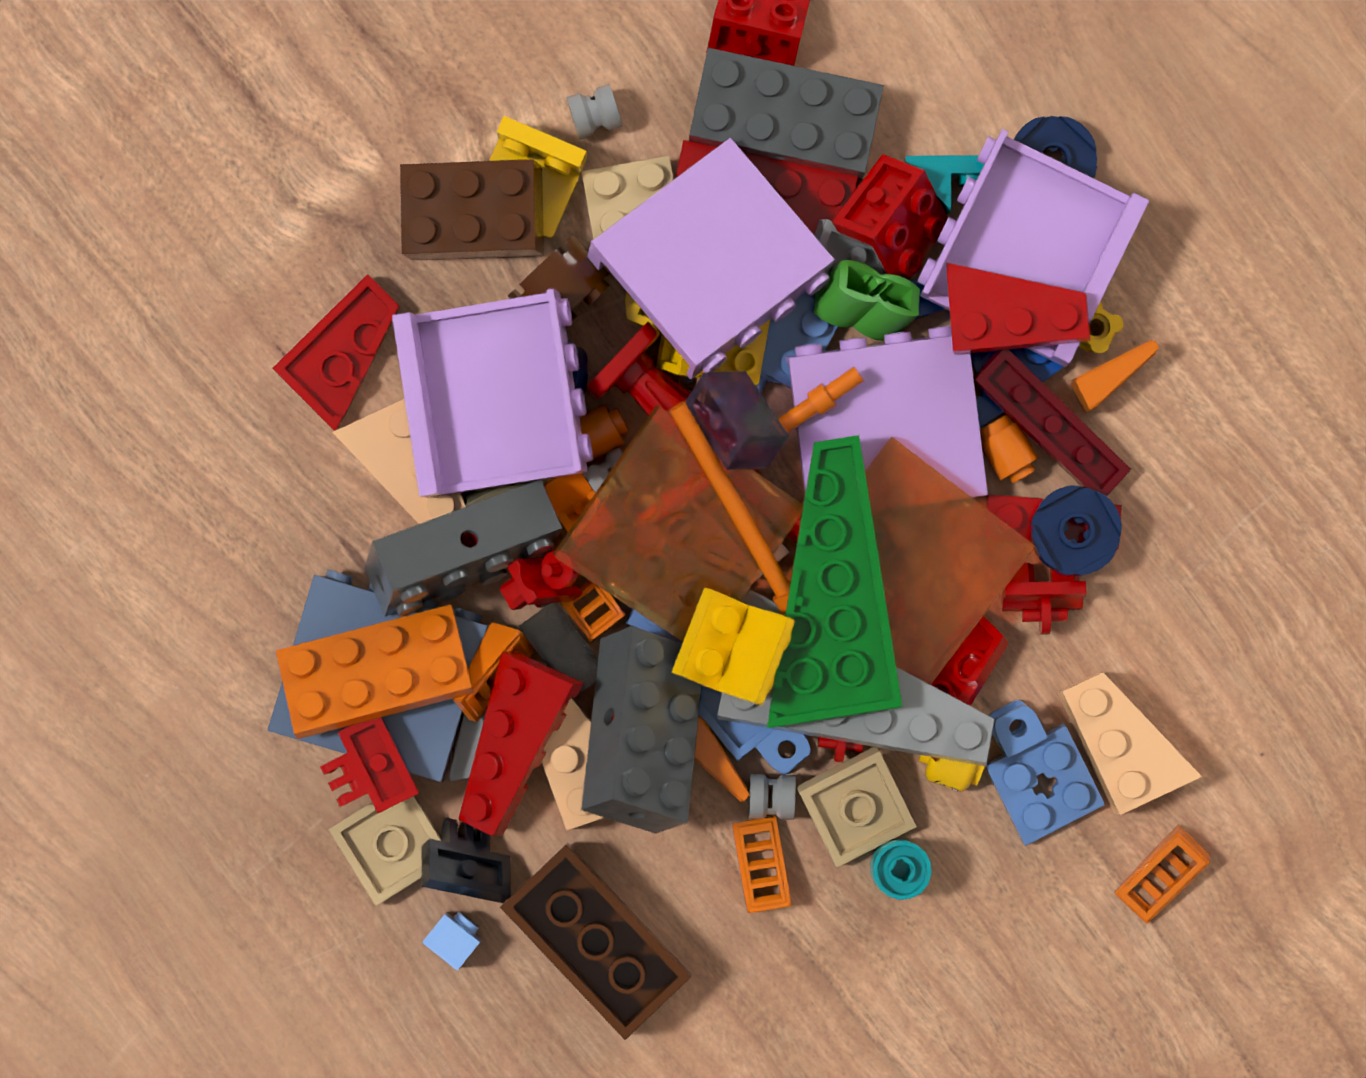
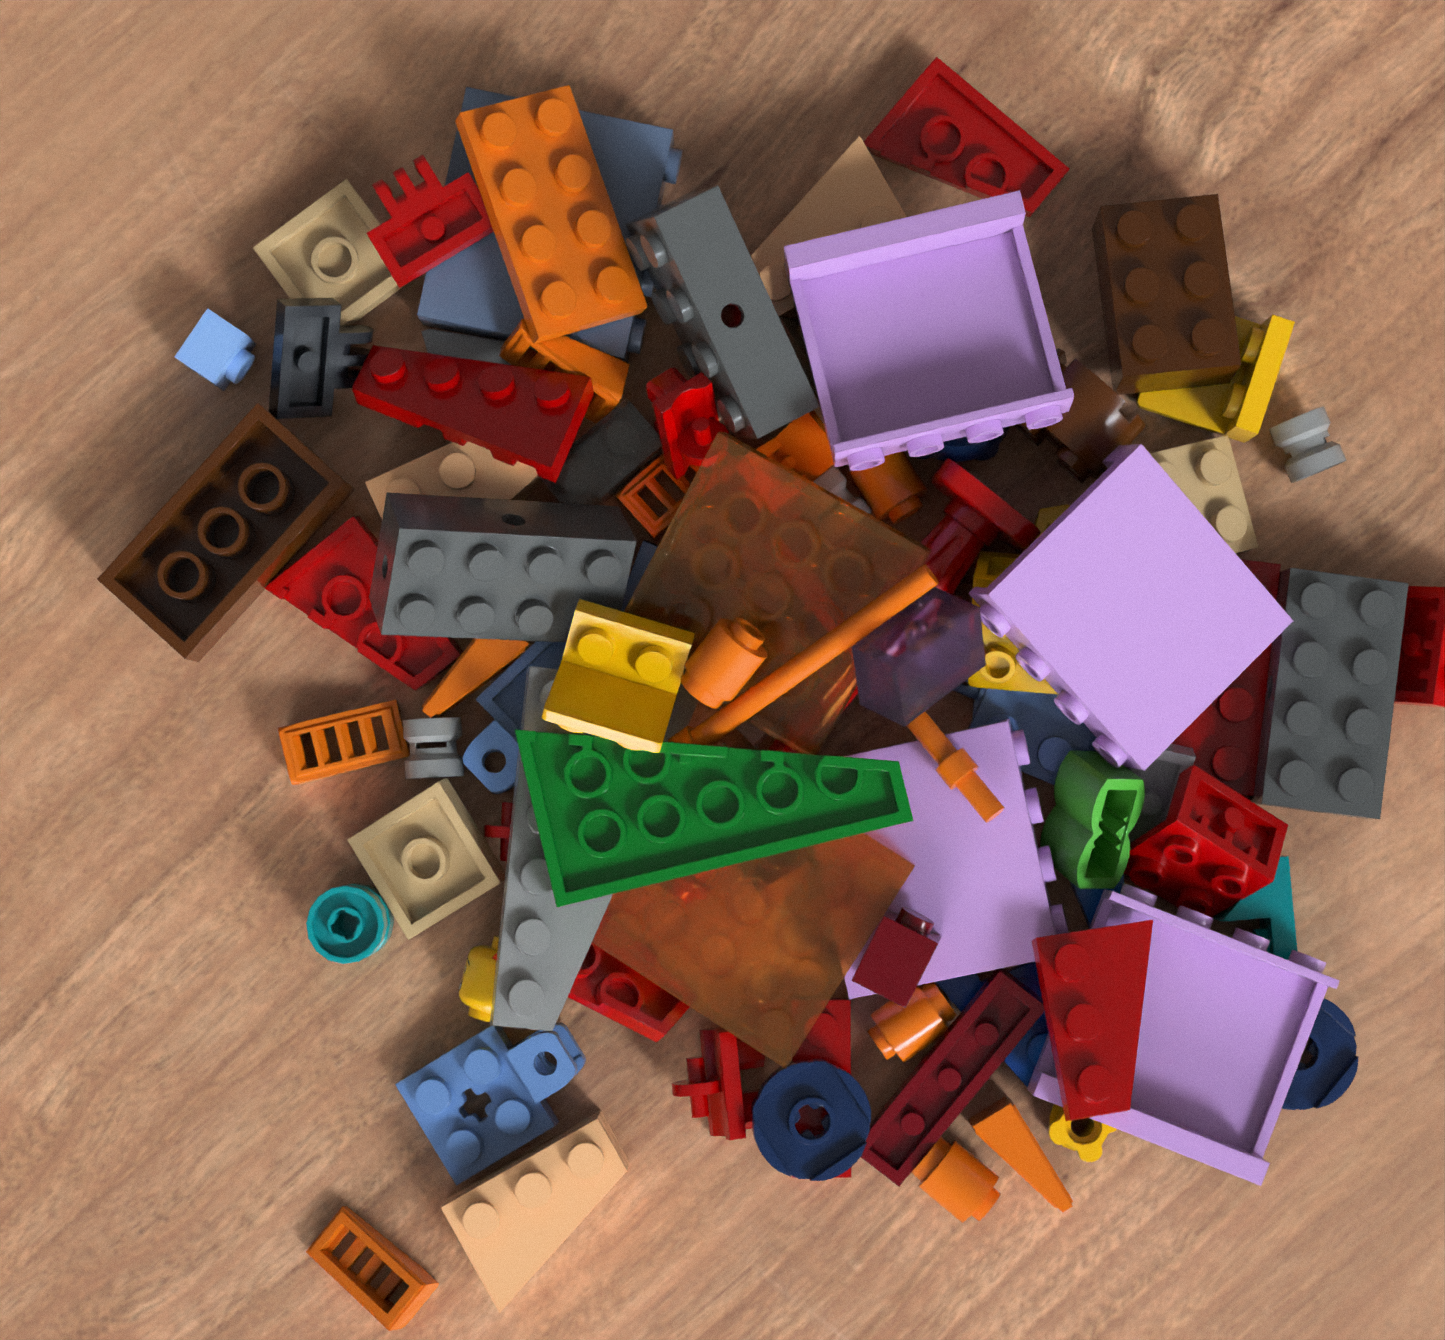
camera: 90 degrees right, 0 degrees up
none -> red wing [264,516,463,691]
none -> orange brick [680,617,768,709]
none -> dark red brick [851,907,942,1008]
none -> orange brick [911,1137,1001,1223]

